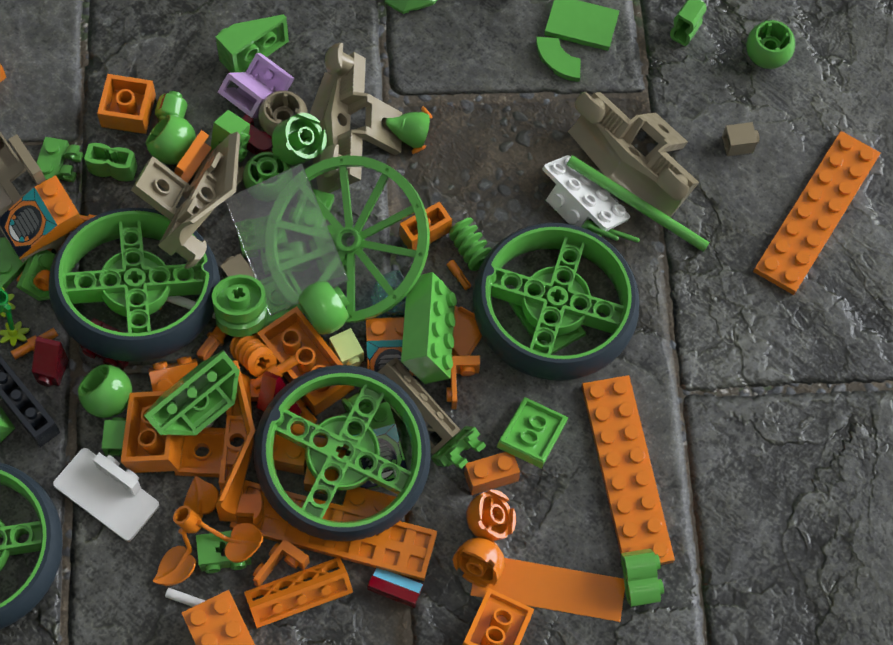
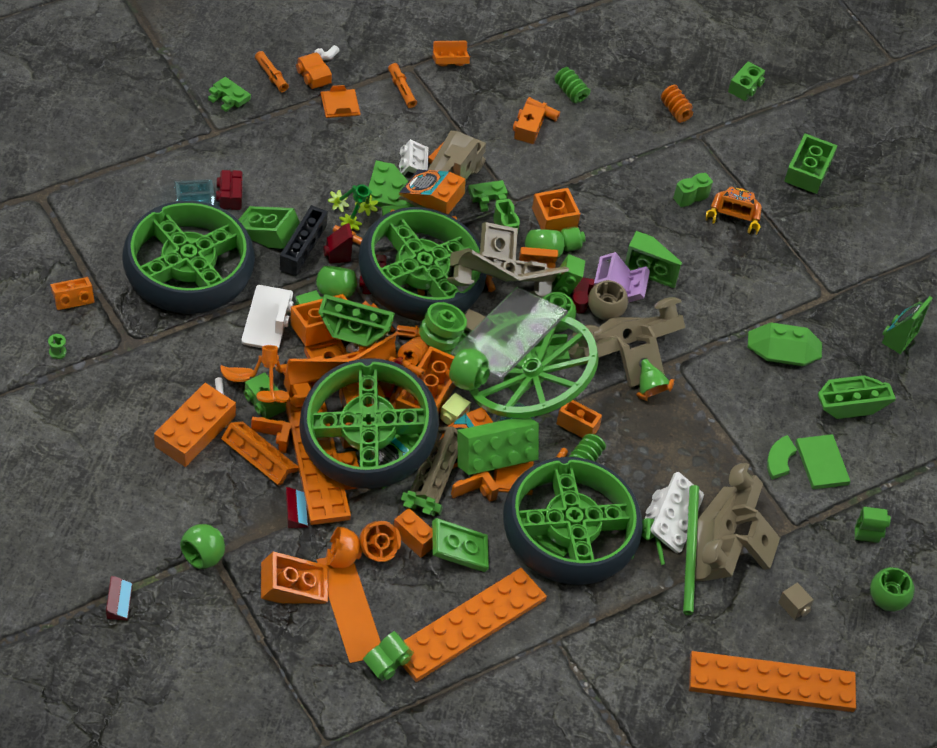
camera: 60 degrees right, 15 degrees down
bright green brick [272,113,327,166] -> none

